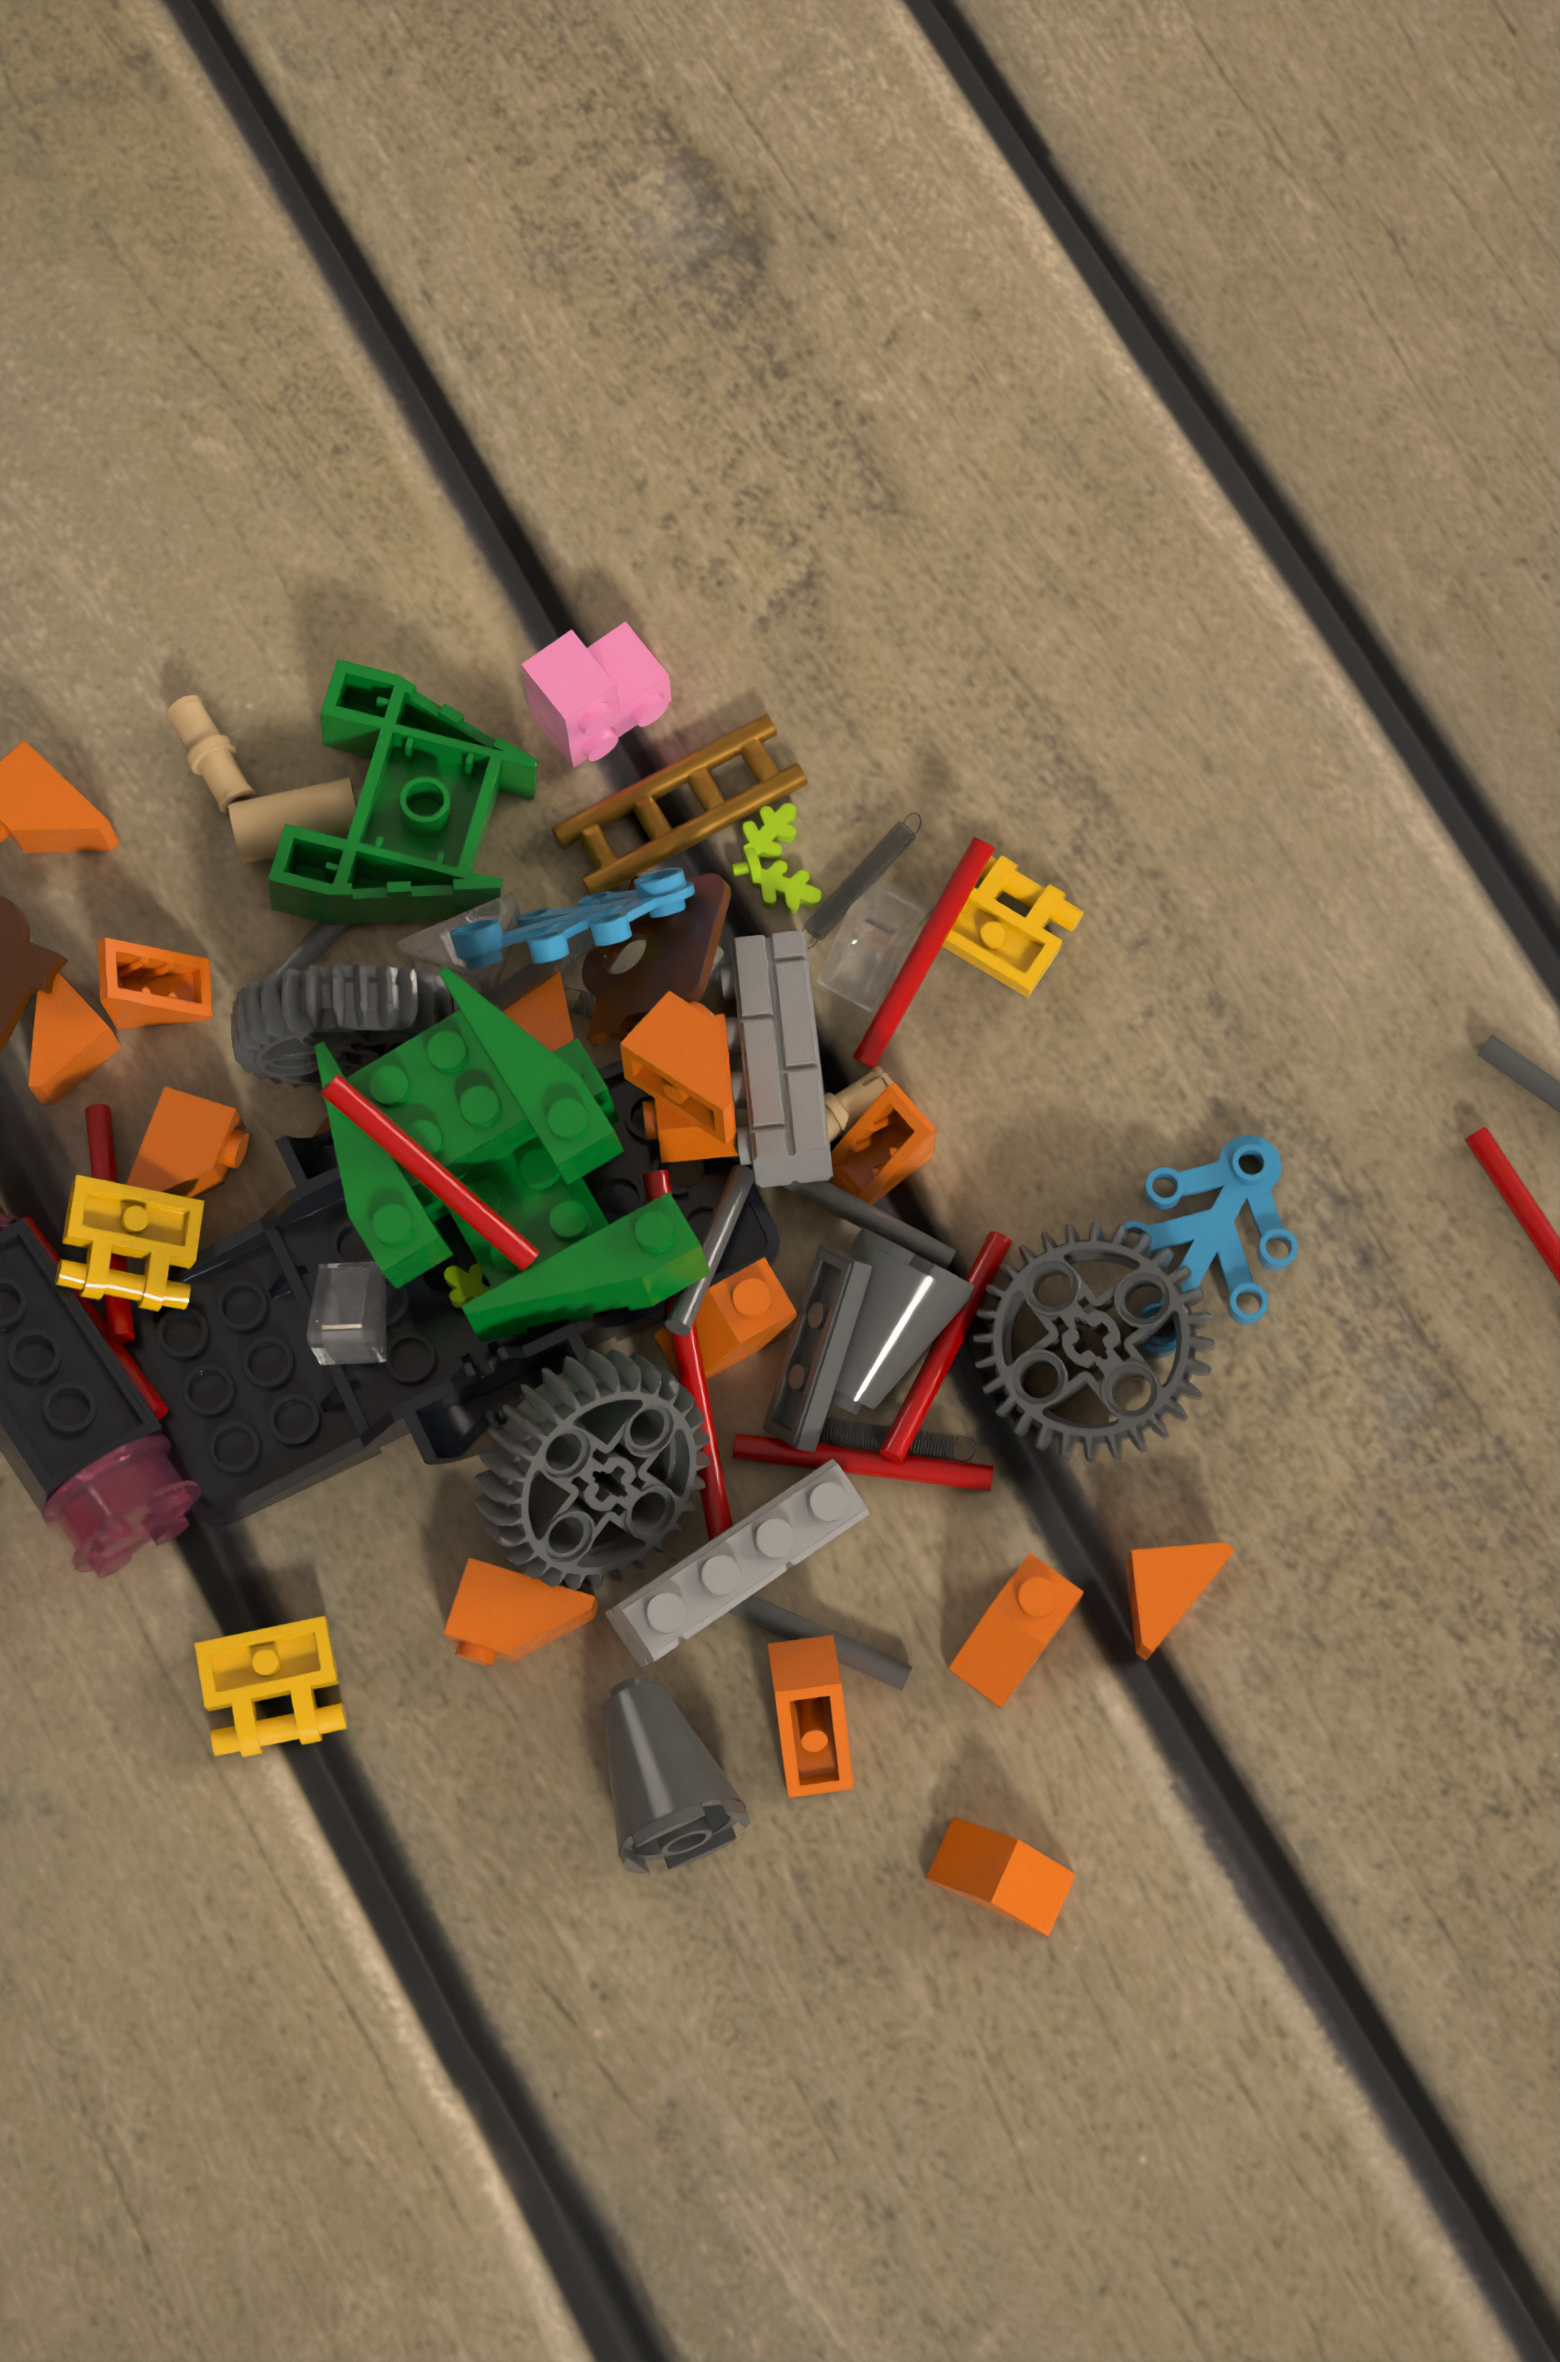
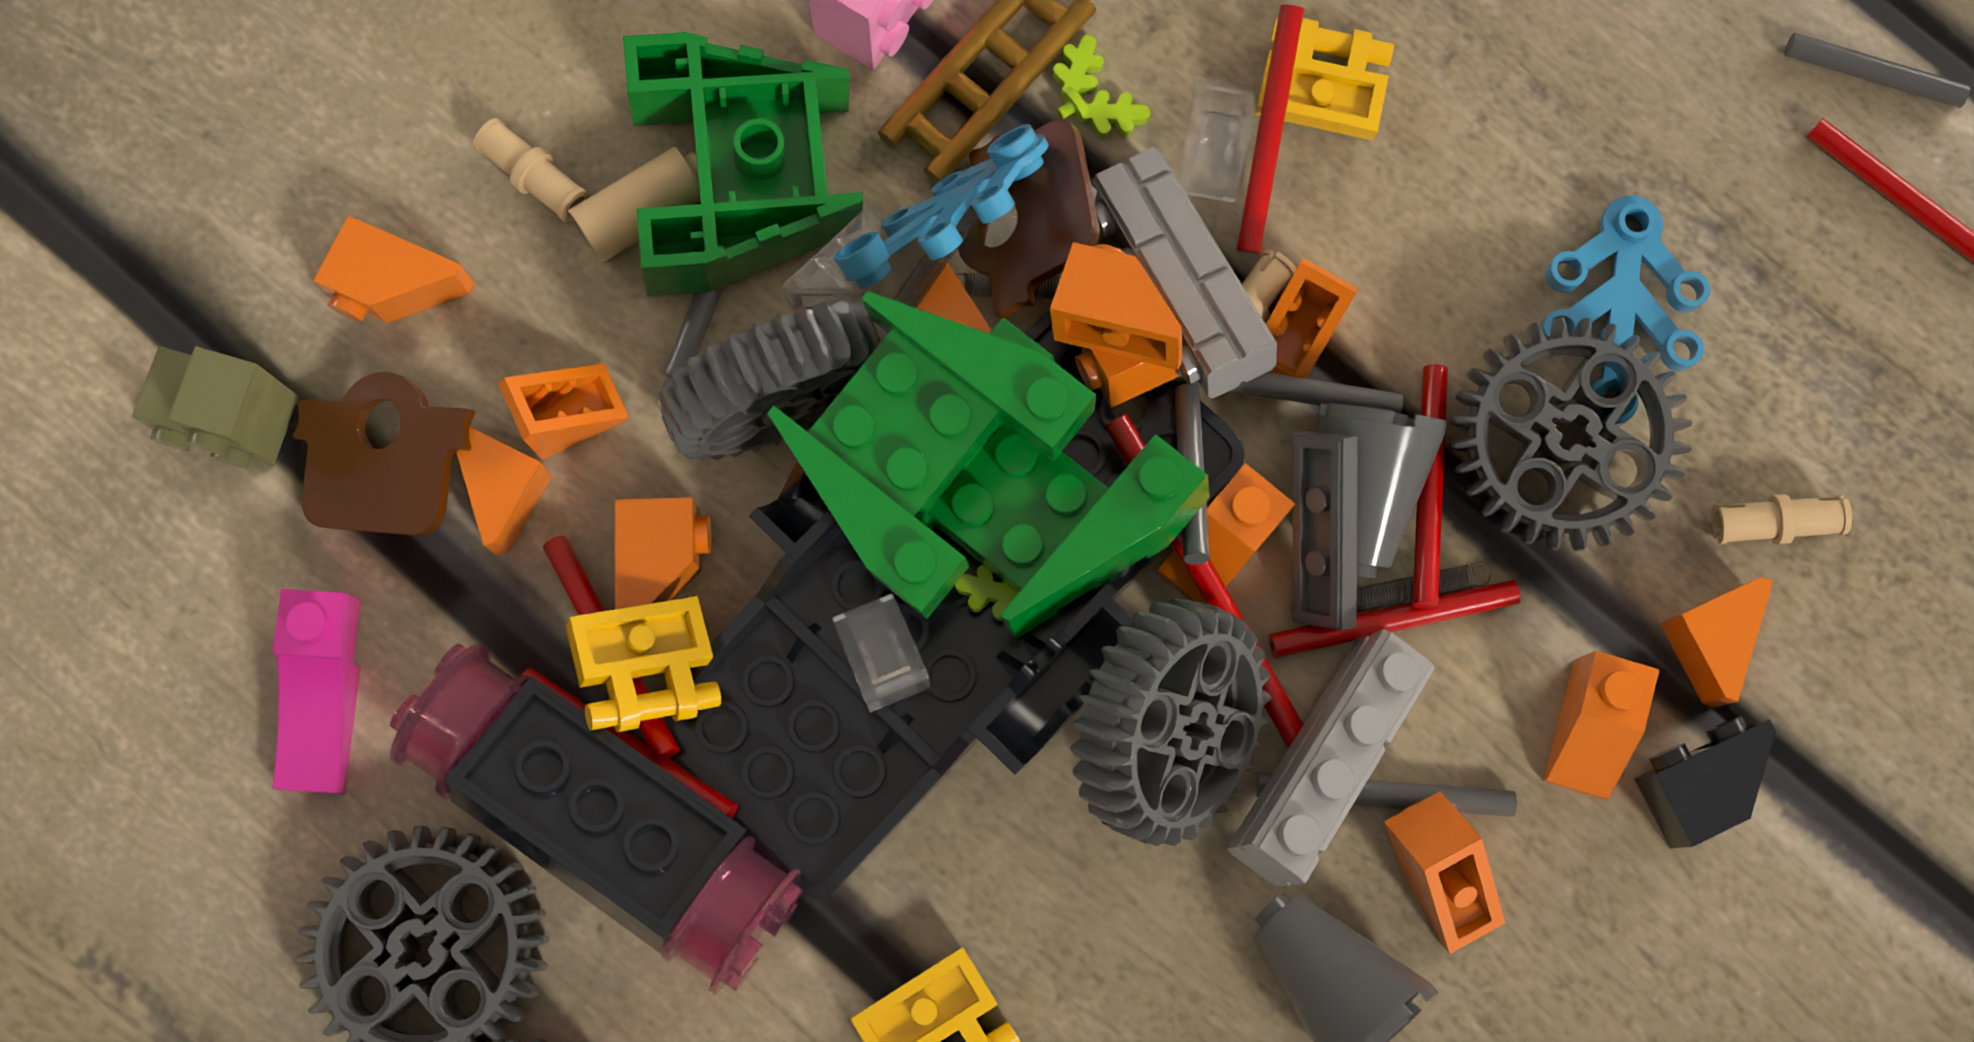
camera: 25 degrees left, 5 degrees up
red bar [320,1073,540,1271] -> none
orange slope [443,1558,599,1667] -> none
dark grey piece [802,813,921,949] -> none
orange slope [925,1817,1076,1937] -> none
none -> black slope [1634,716,1776,849]
none -> tan pin [1711,494,1852,545]

